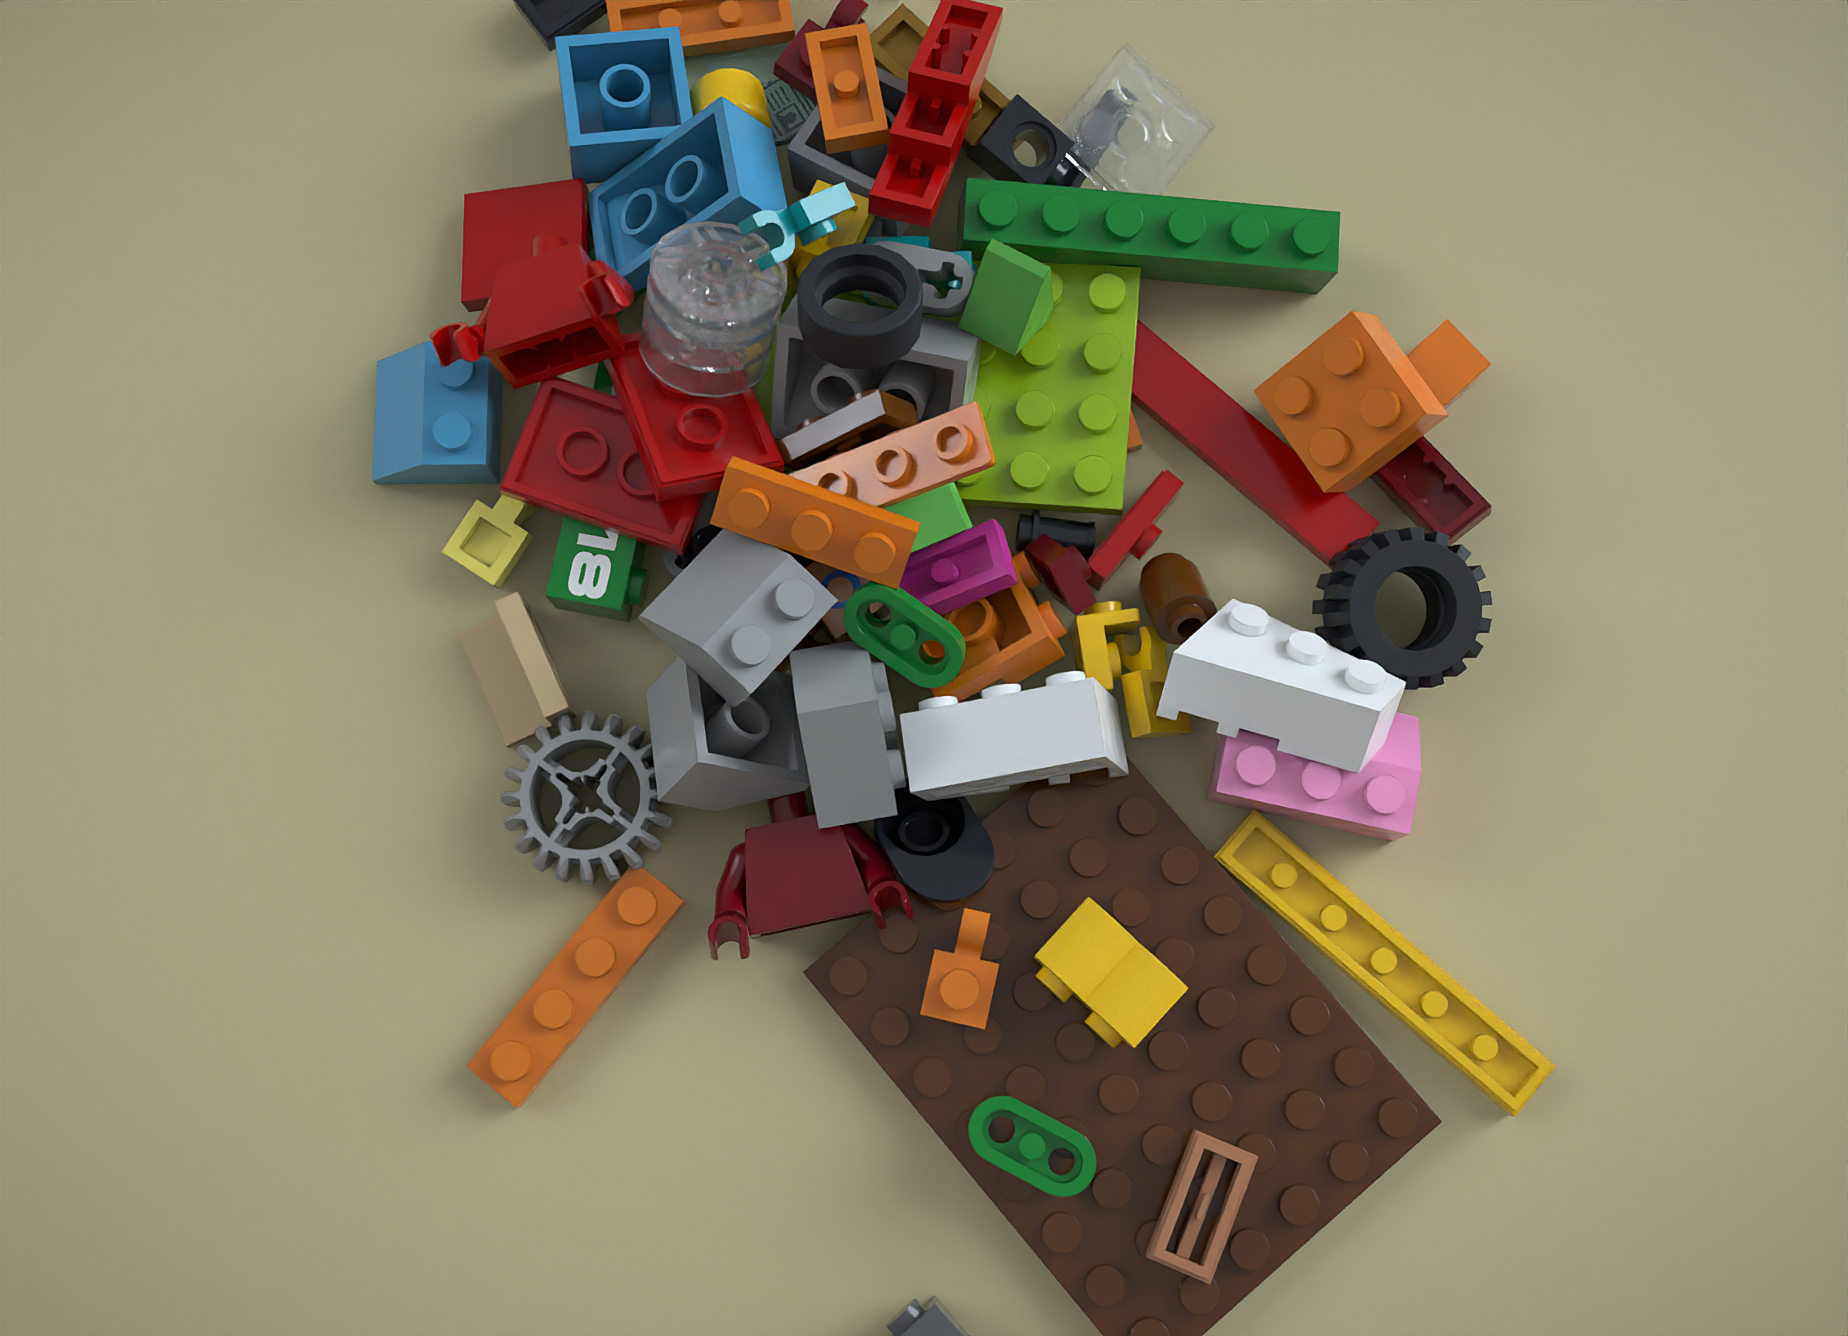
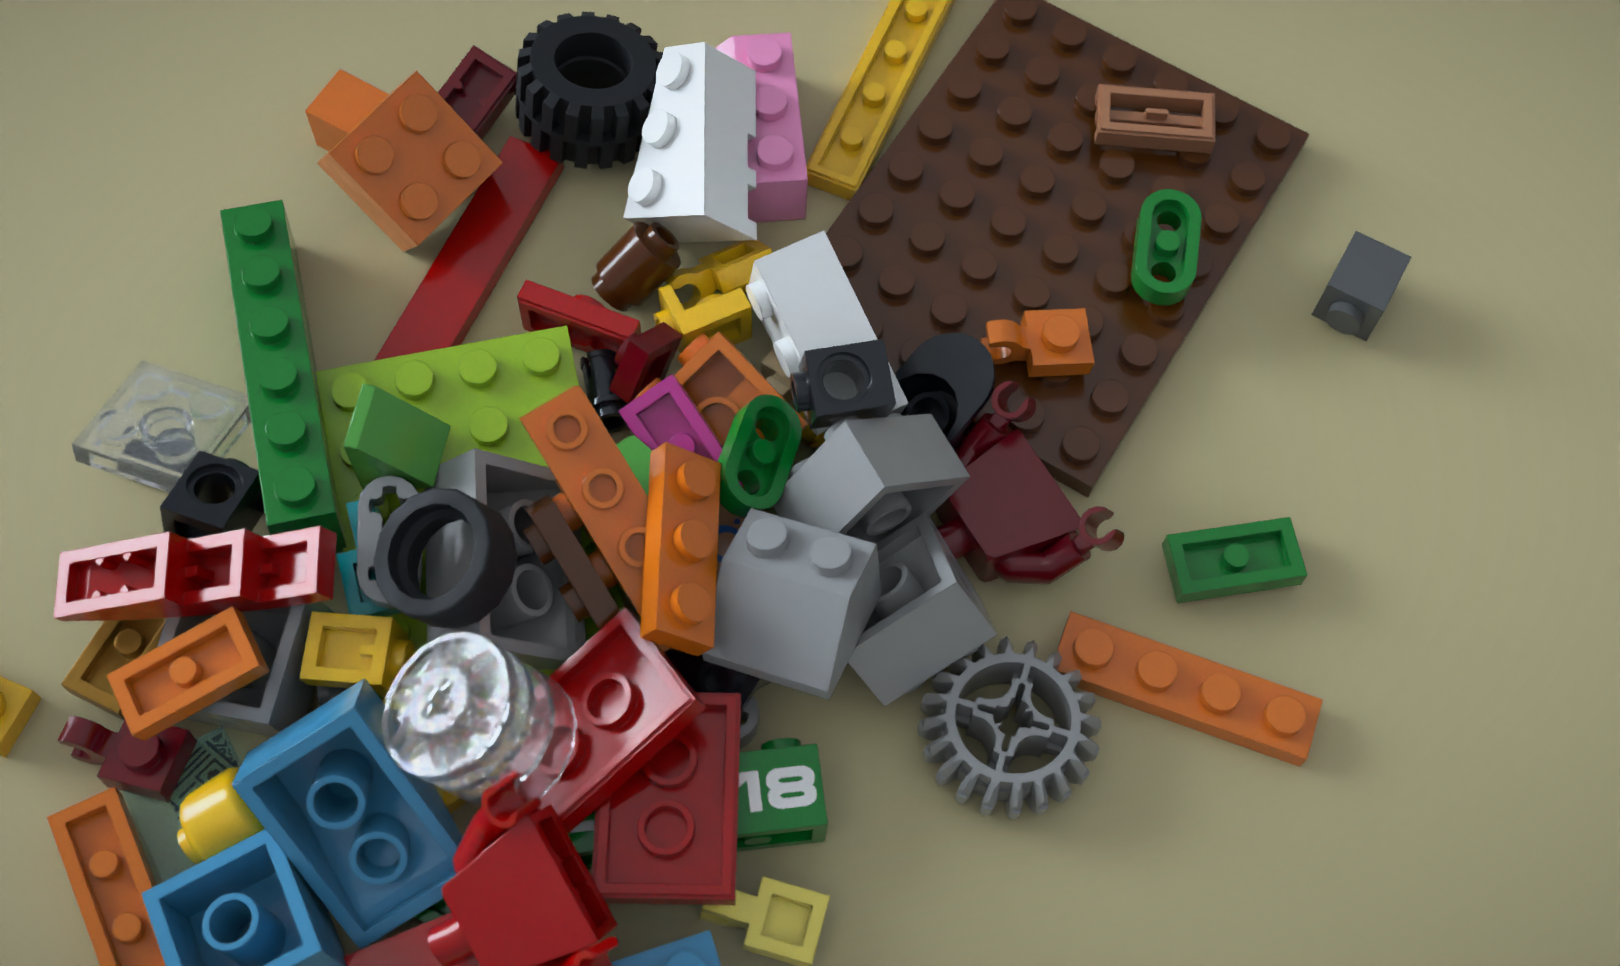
camera: 110 degrees left, 15 degrees down
tan panel [457,591,578,748] -> none
teal plate [738,182,856,272] -> none
yellow brick [1034,897,1188,1049] -> none
none -> black brick [790,339,896,430]
none -> green plate [1162,517,1308,603]

